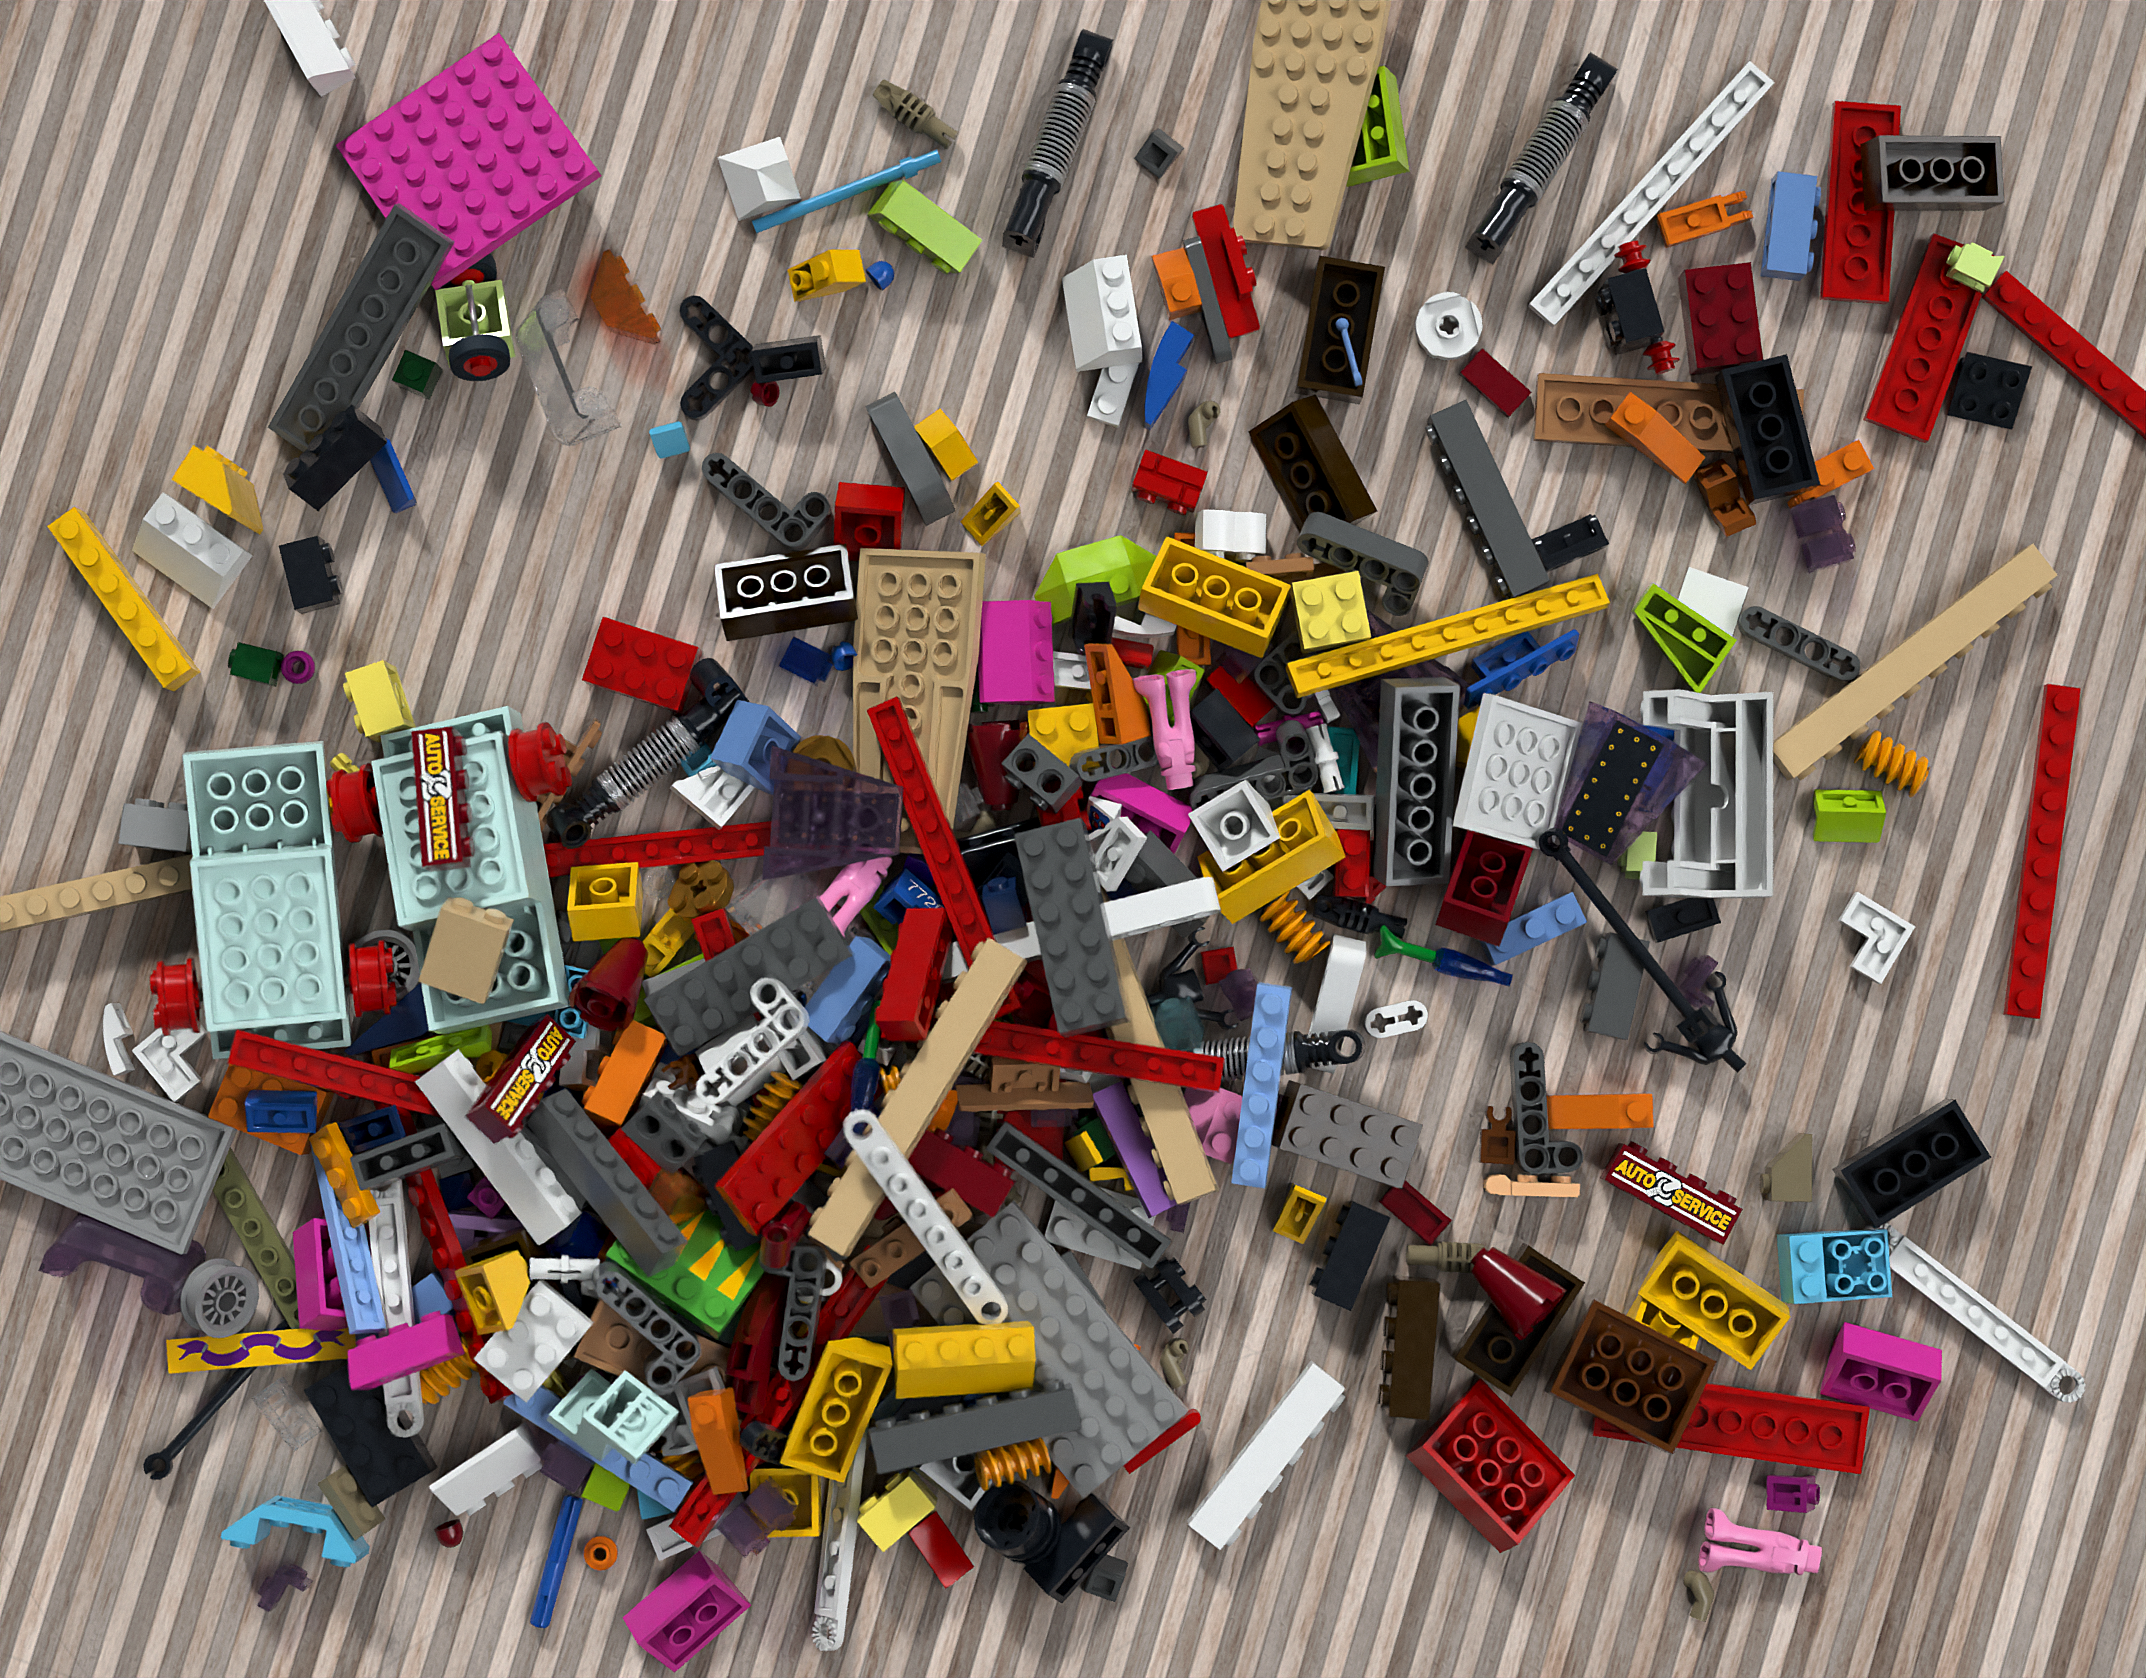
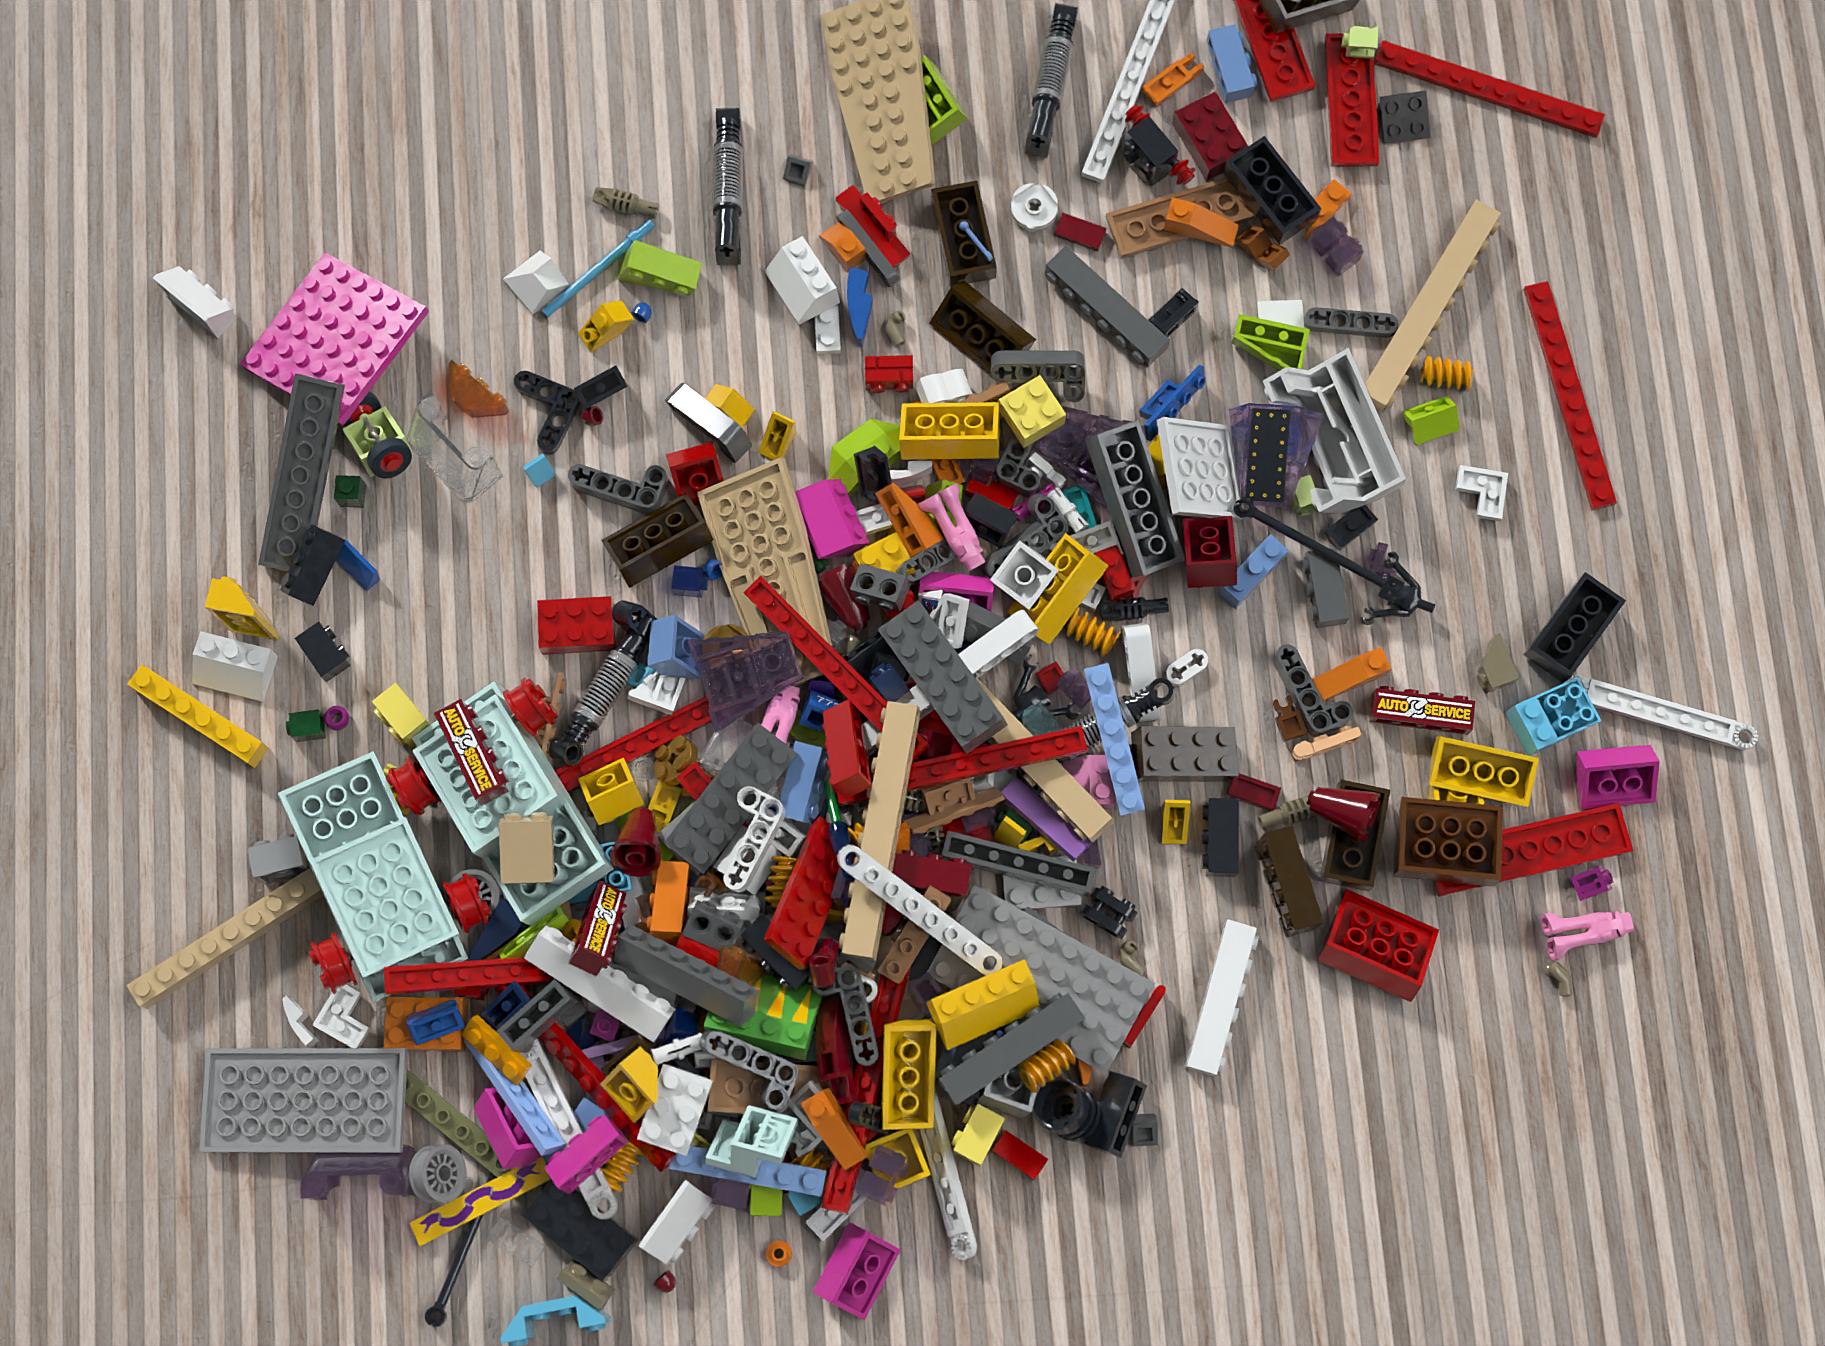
camera: 20 degrees left, 10 degrees down
blue axle [530,1495,583,1628] -> none
yellow plate [1285,574,1610,698] -> none
clear blue piece [1374,925,1513,987] -> none

